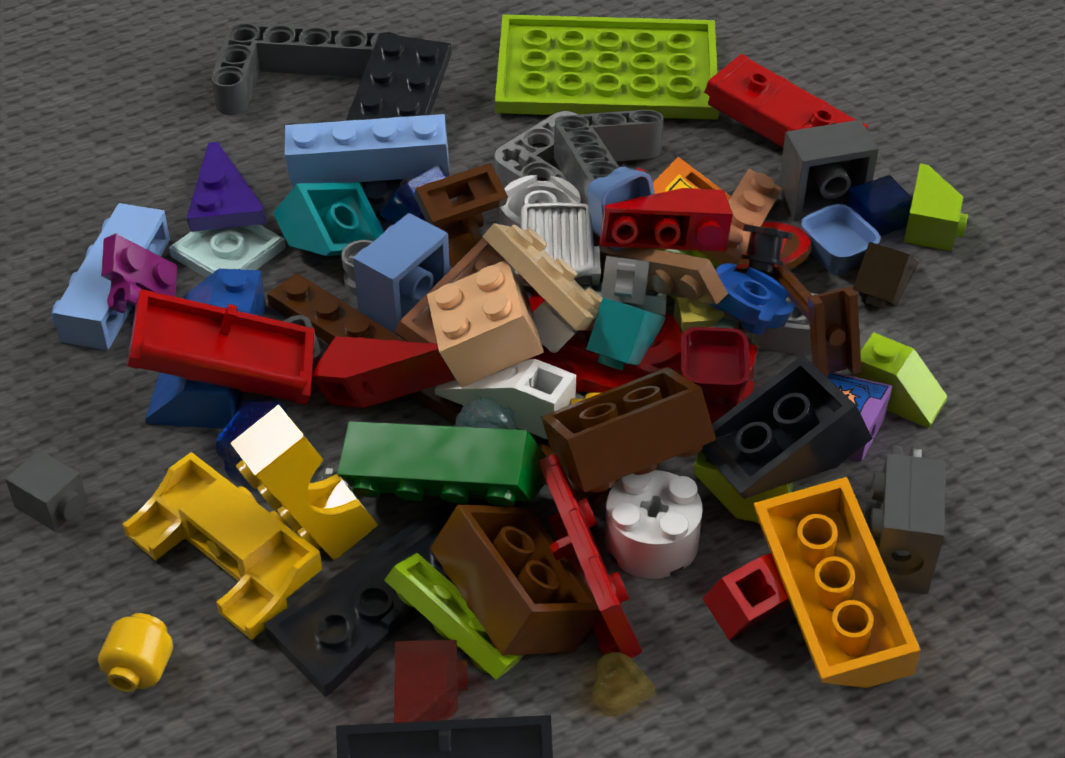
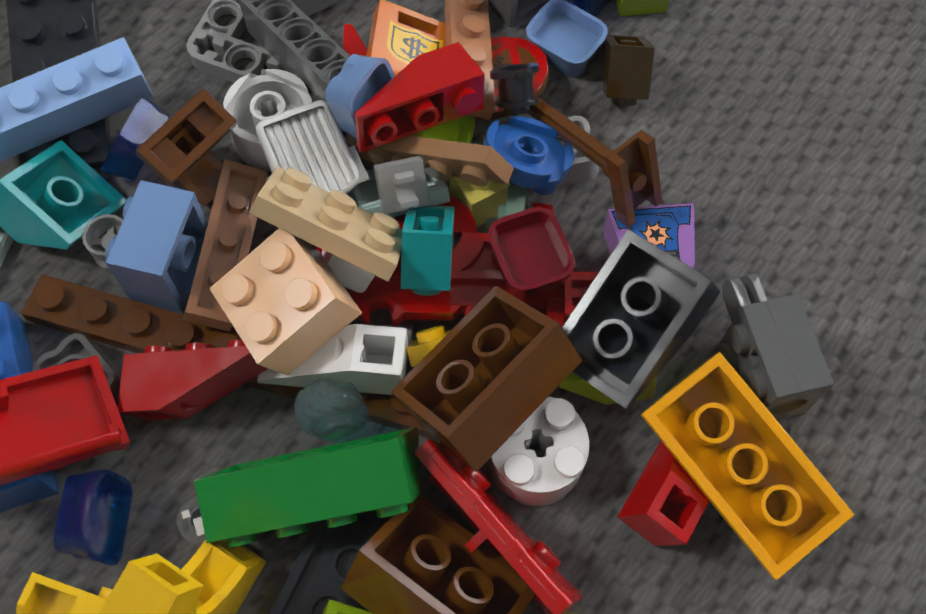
camera: 25 degrees left, 20 degrees up
lime slope [852,332,947,428] -> none

